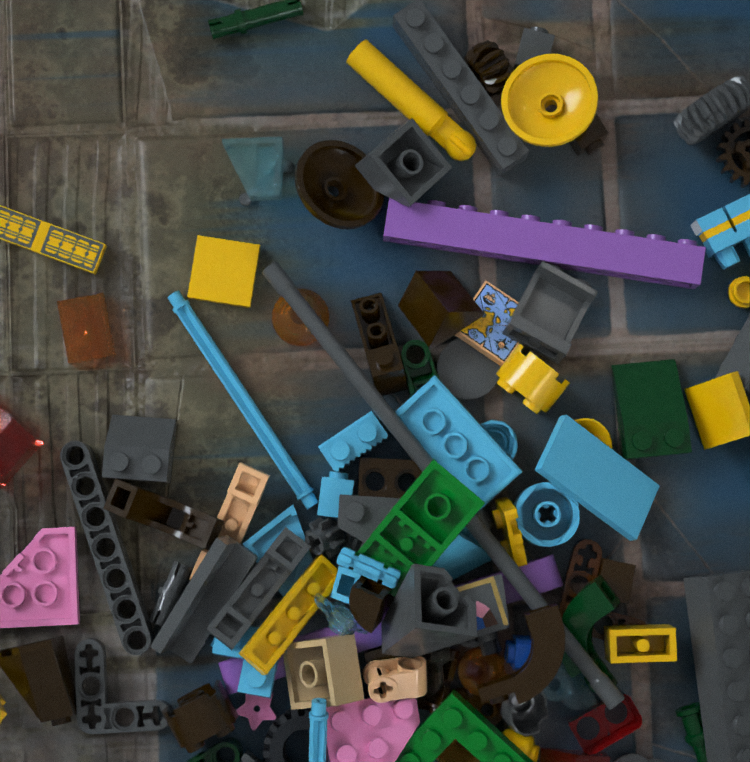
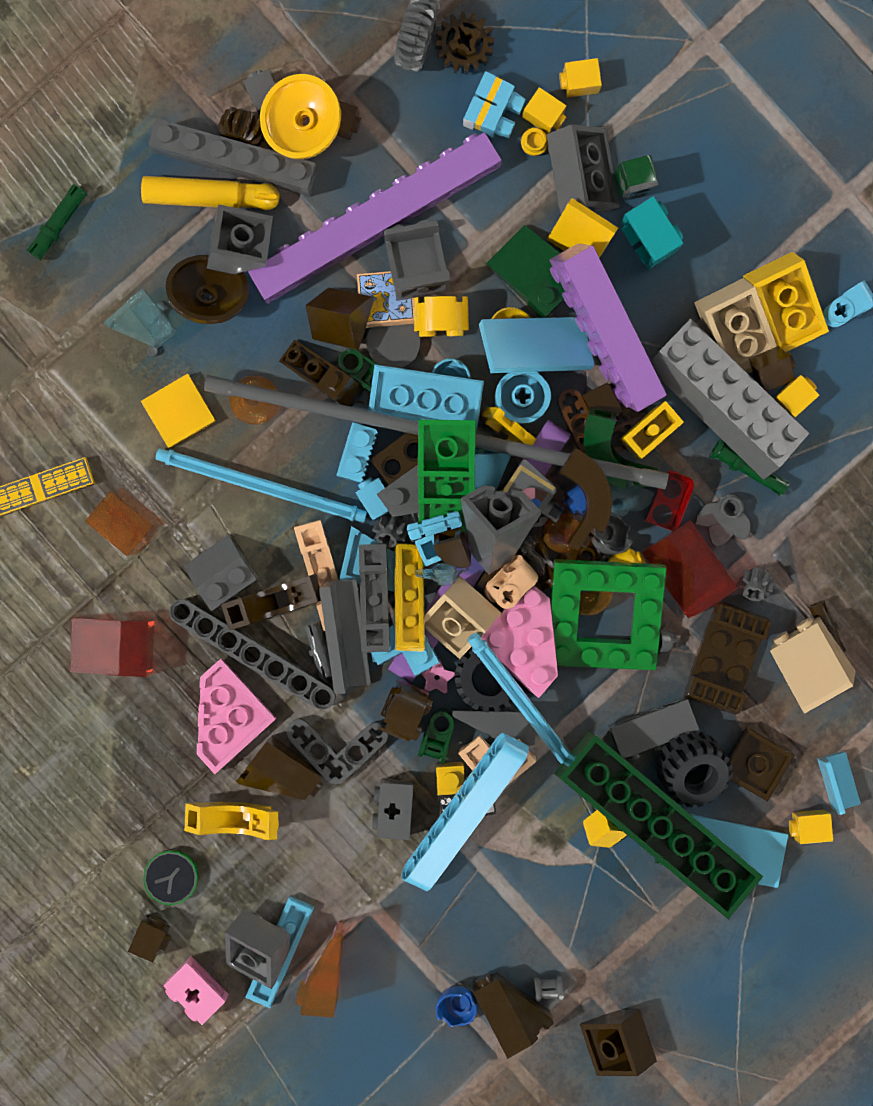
camera: 40 degrees left, 5 degrees up
none -> medium lavender brick [549,244,667,411]

